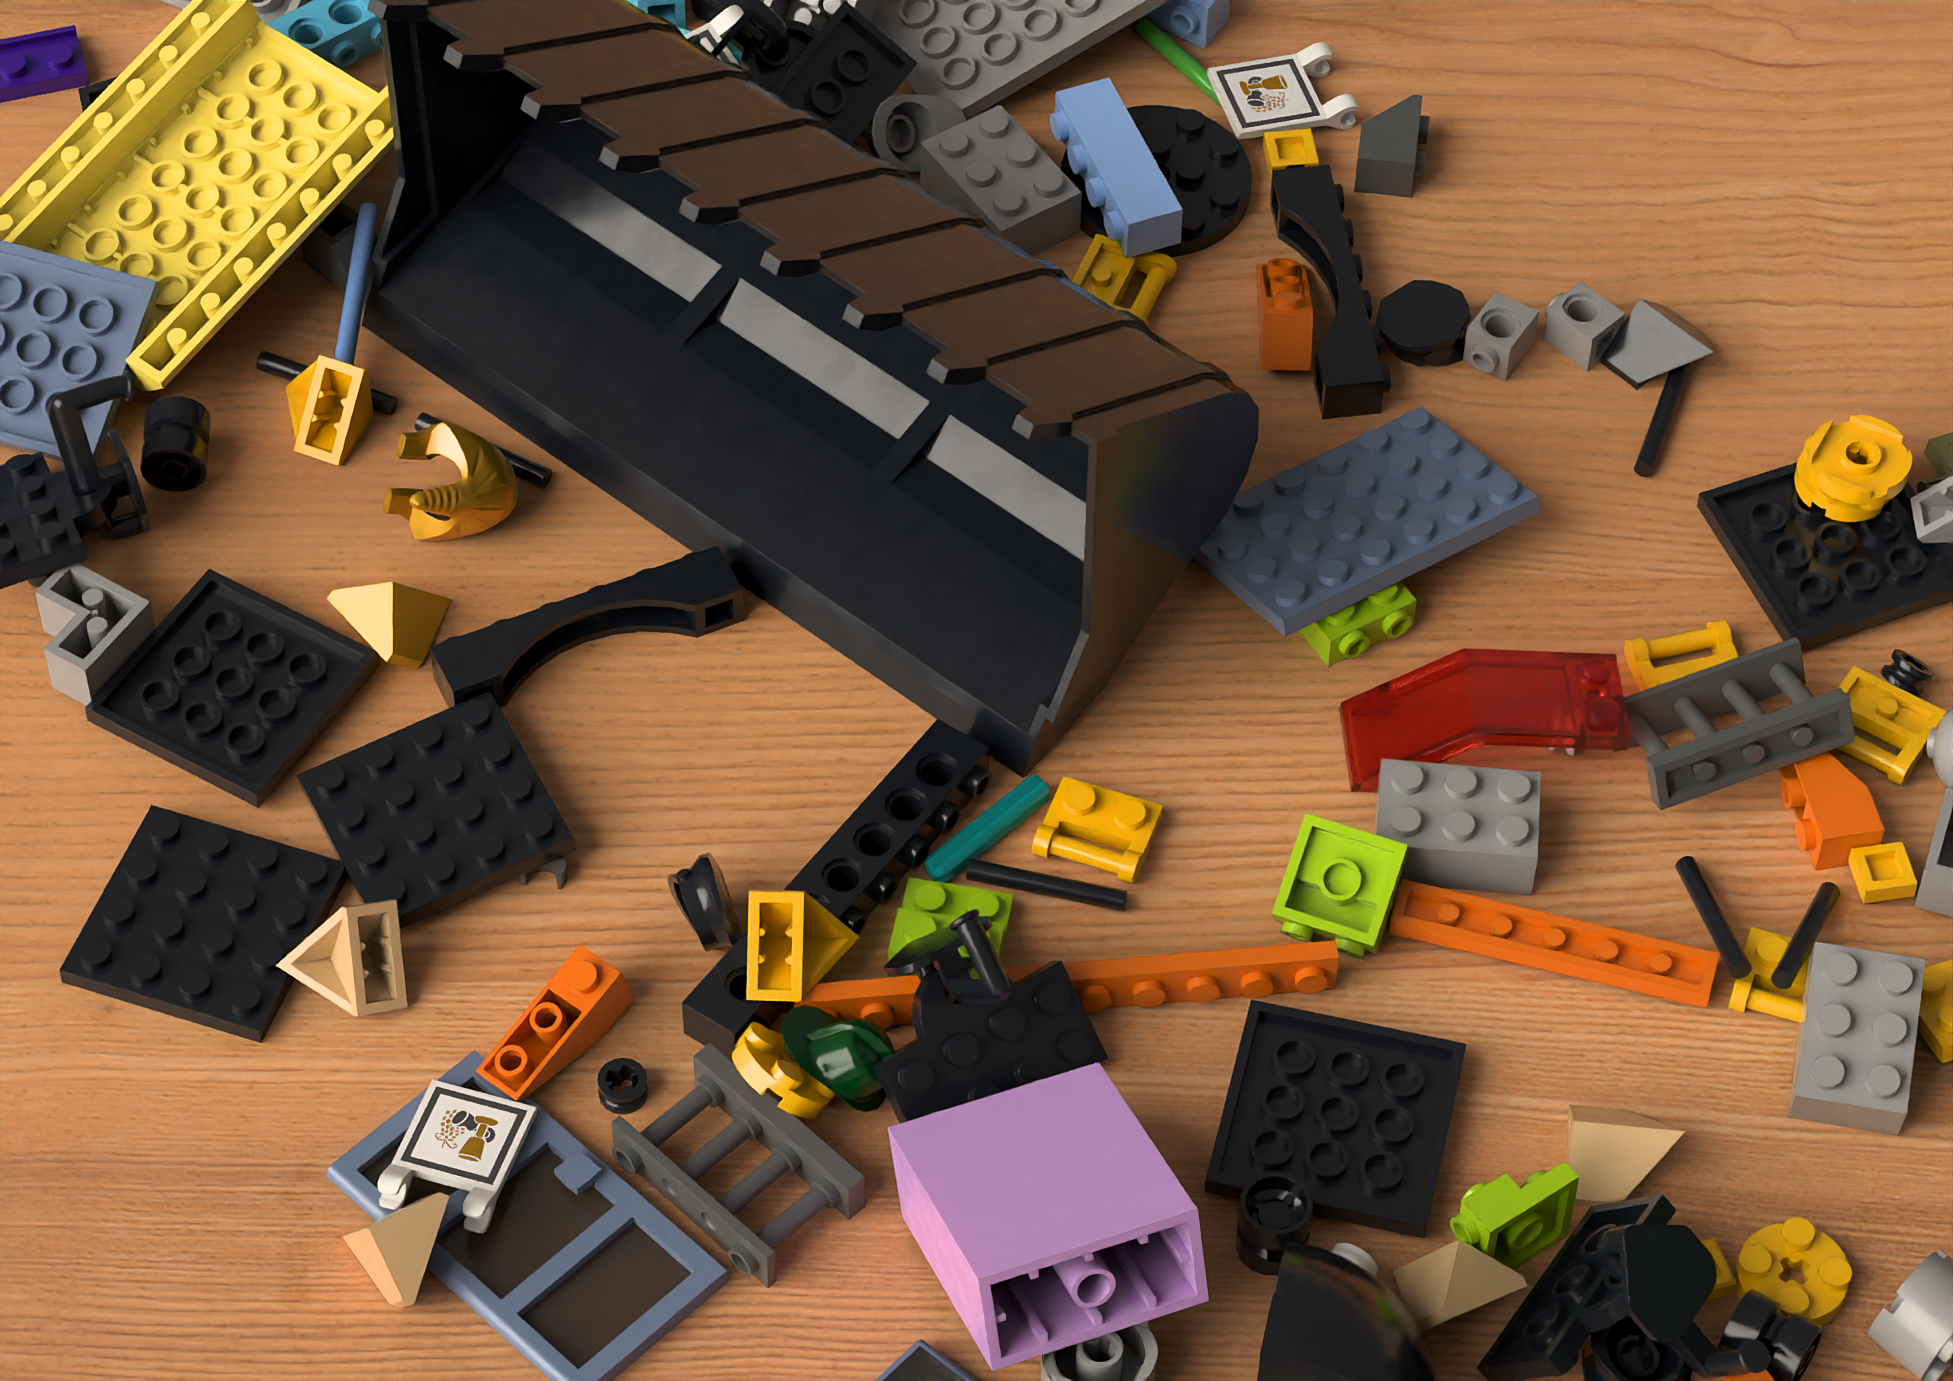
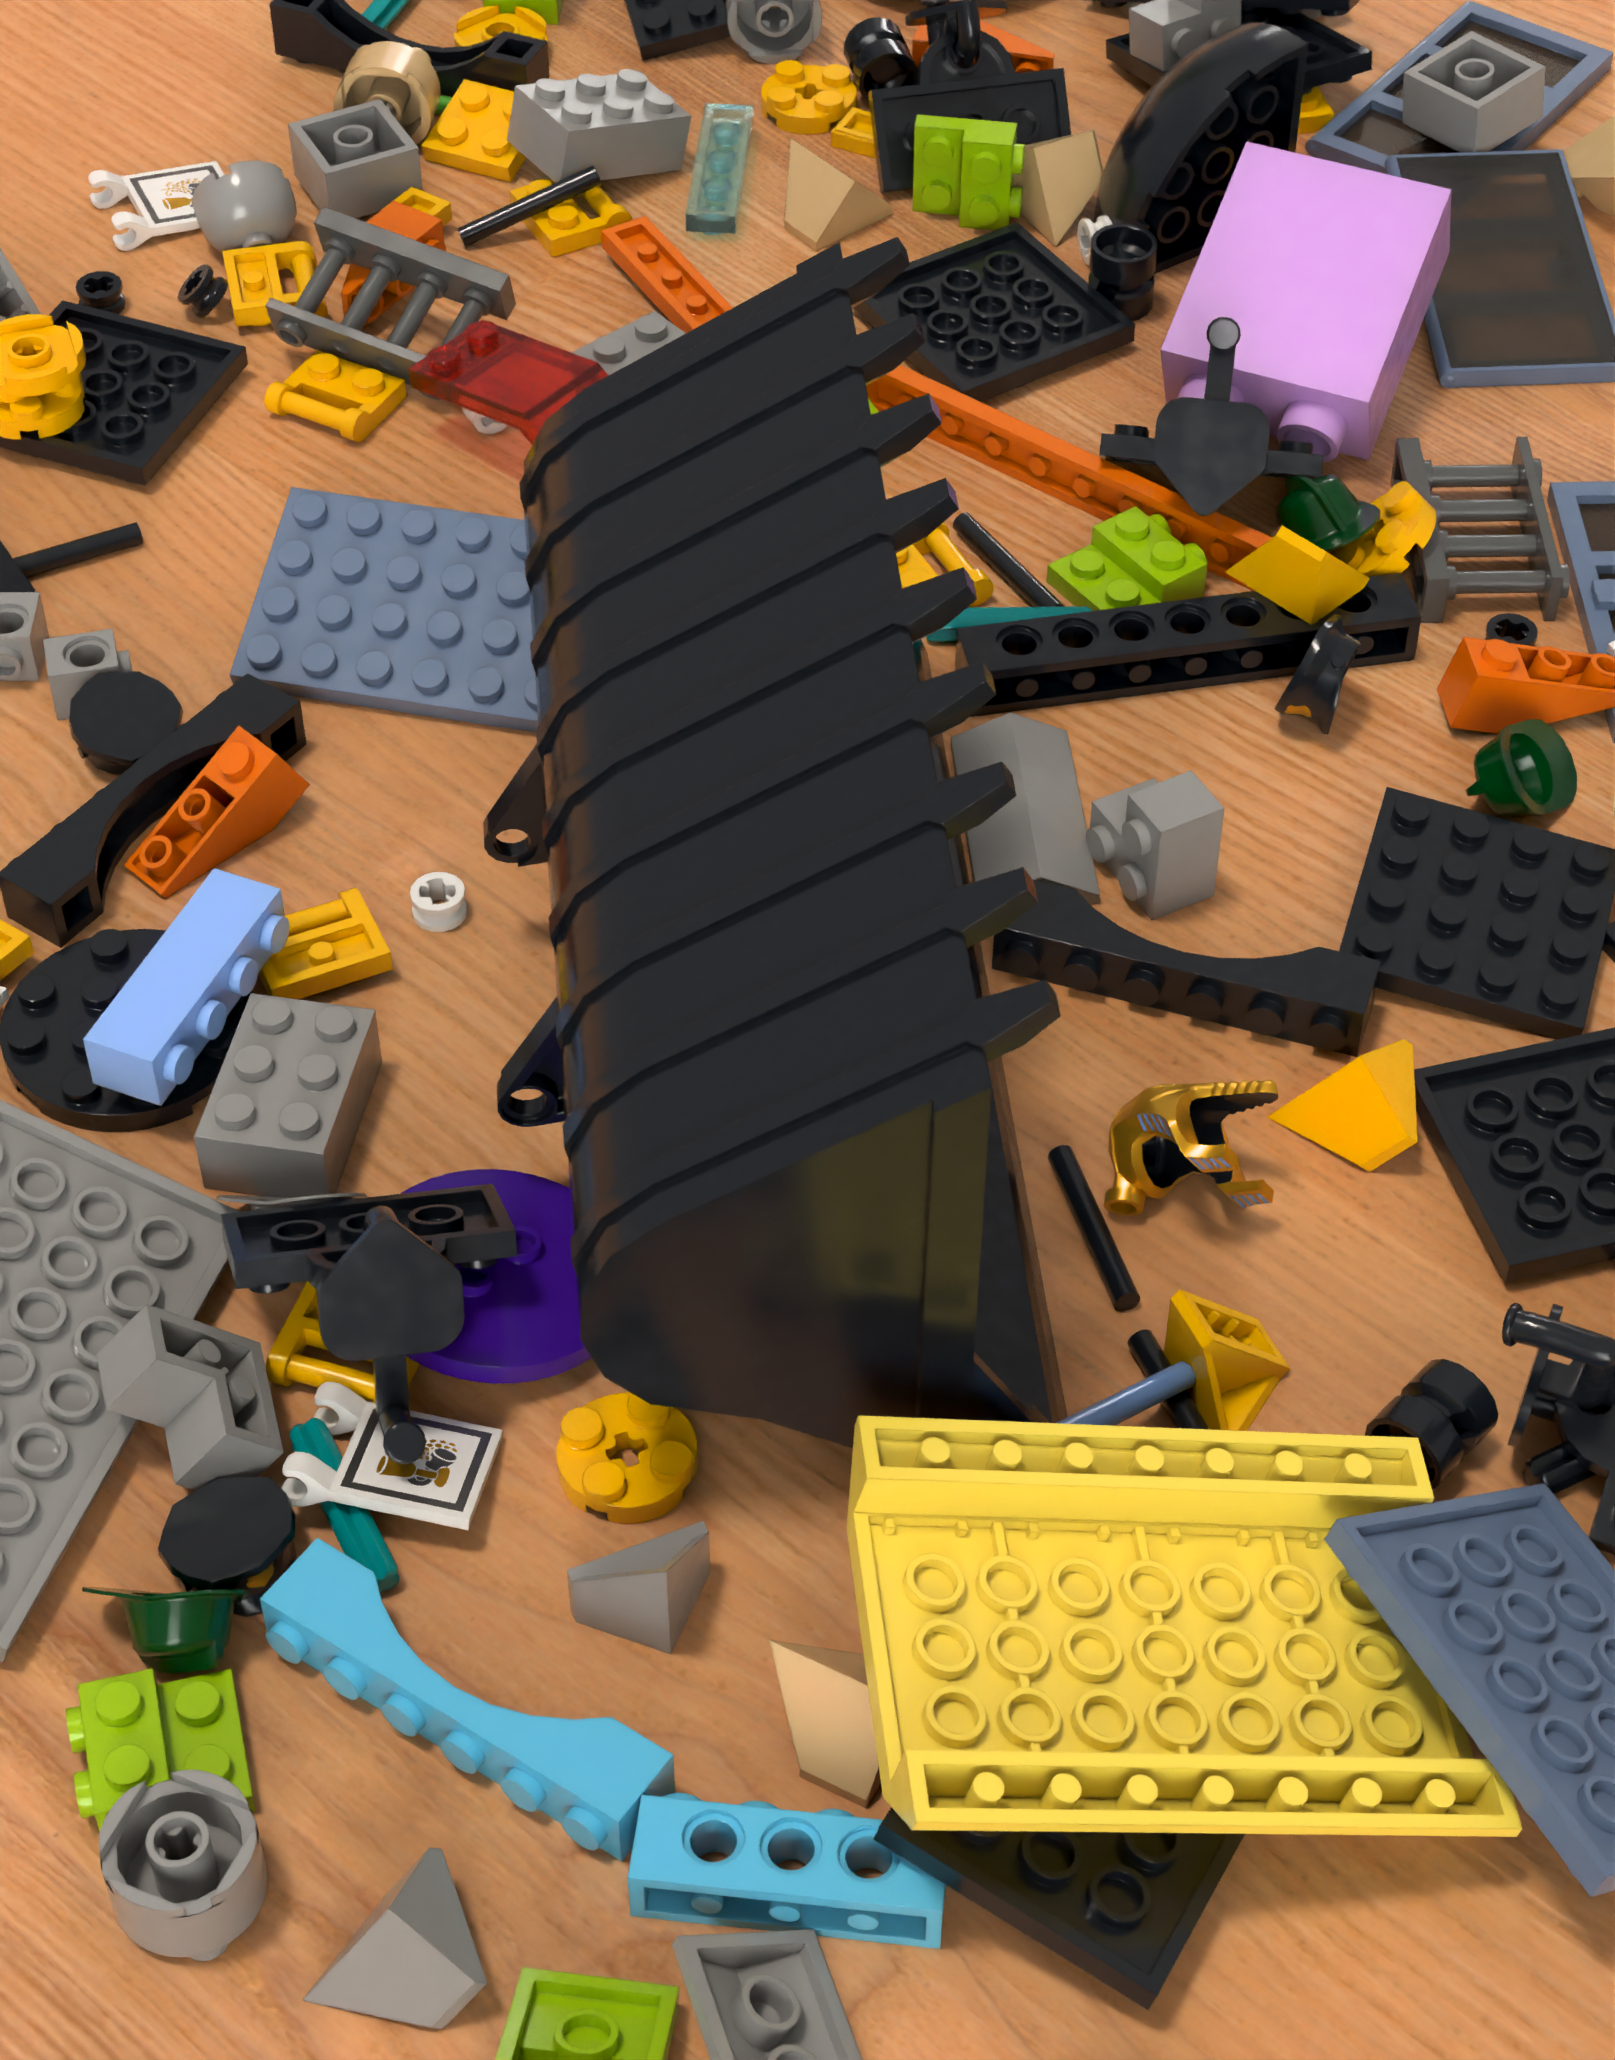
camera: 135 degrees left, 5 degrees down
black bar [1675,856,1752,979] -> none
none -> clear light blue plate [685,103,754,235]
none -> light grey slope [951,712,1100,904]
none -> light grey brick [1086,770,1224,920]
none -> dark green piece [1466,719,1577,818]

